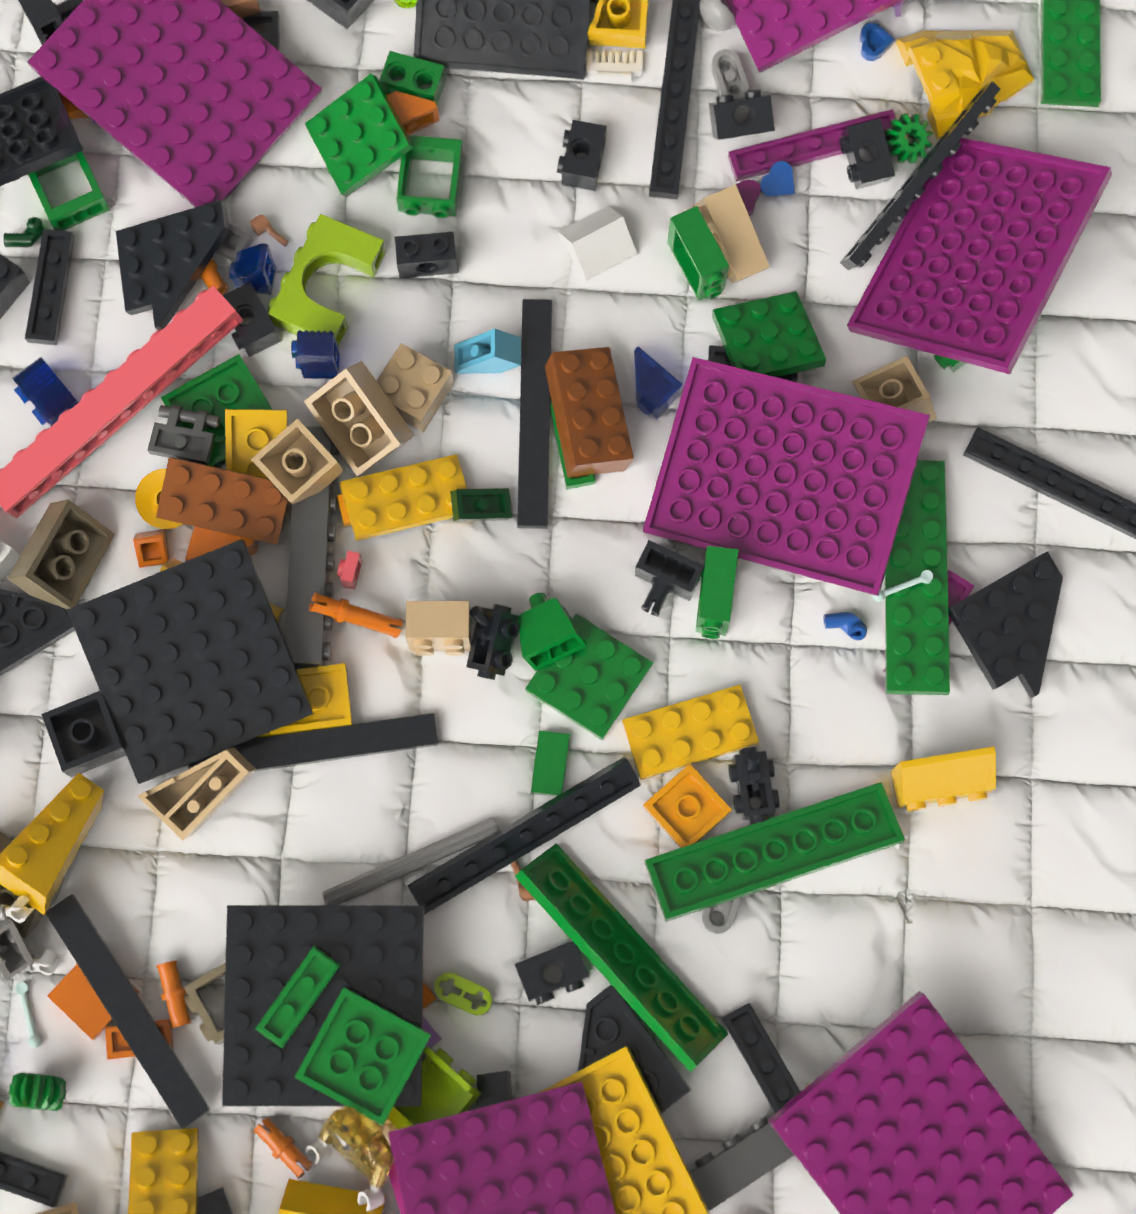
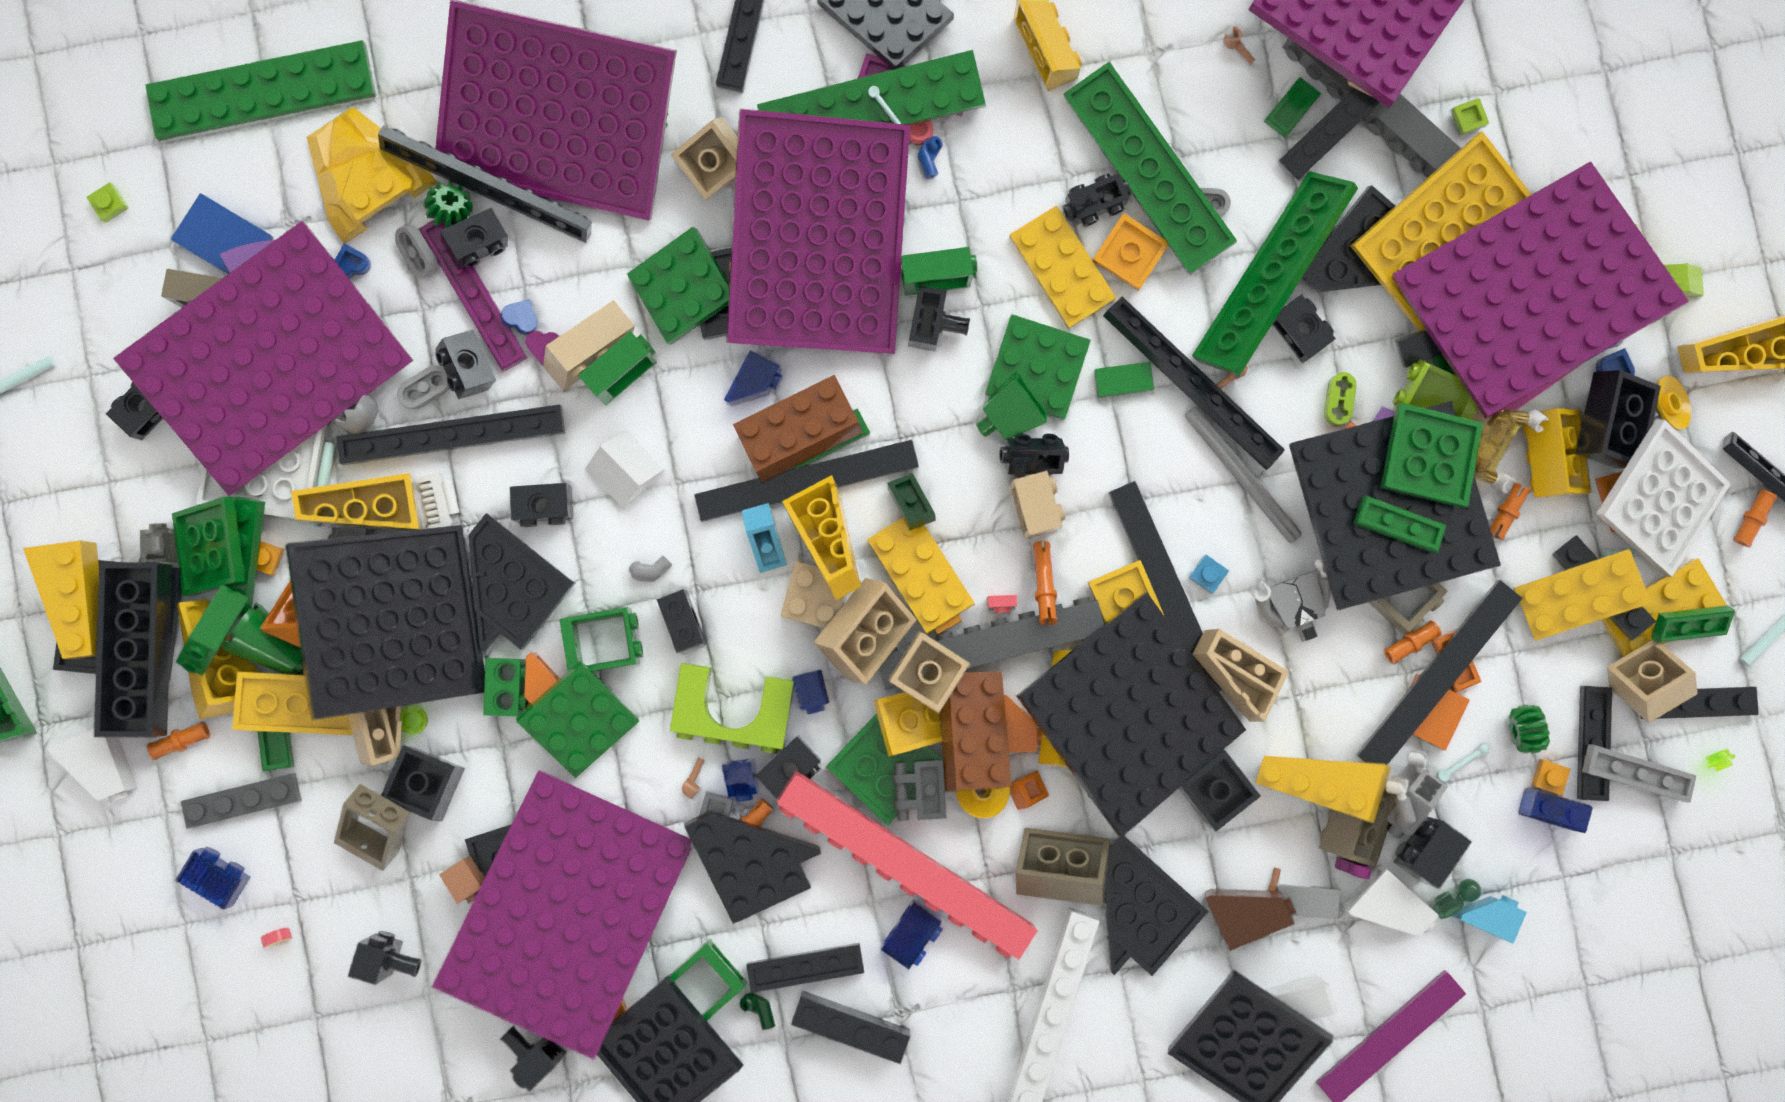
camera: 105 degrees left, 10 degrees up
none -> light grey plate [395,225,438,278]
none -> black wing [468,513,576,651]
none -> light grey arm [629,555,673,582]
none -> yellow wedge [782,475,862,600]
none -> coral tile [909,121,933,146]
none -> dark azure plate [1188,554,1229,594]
none -> nougat hand [1224,27,1255,64]
none -> light grey torso [1248,559,1331,642]
none -> green tile [1264,77,1322,138]

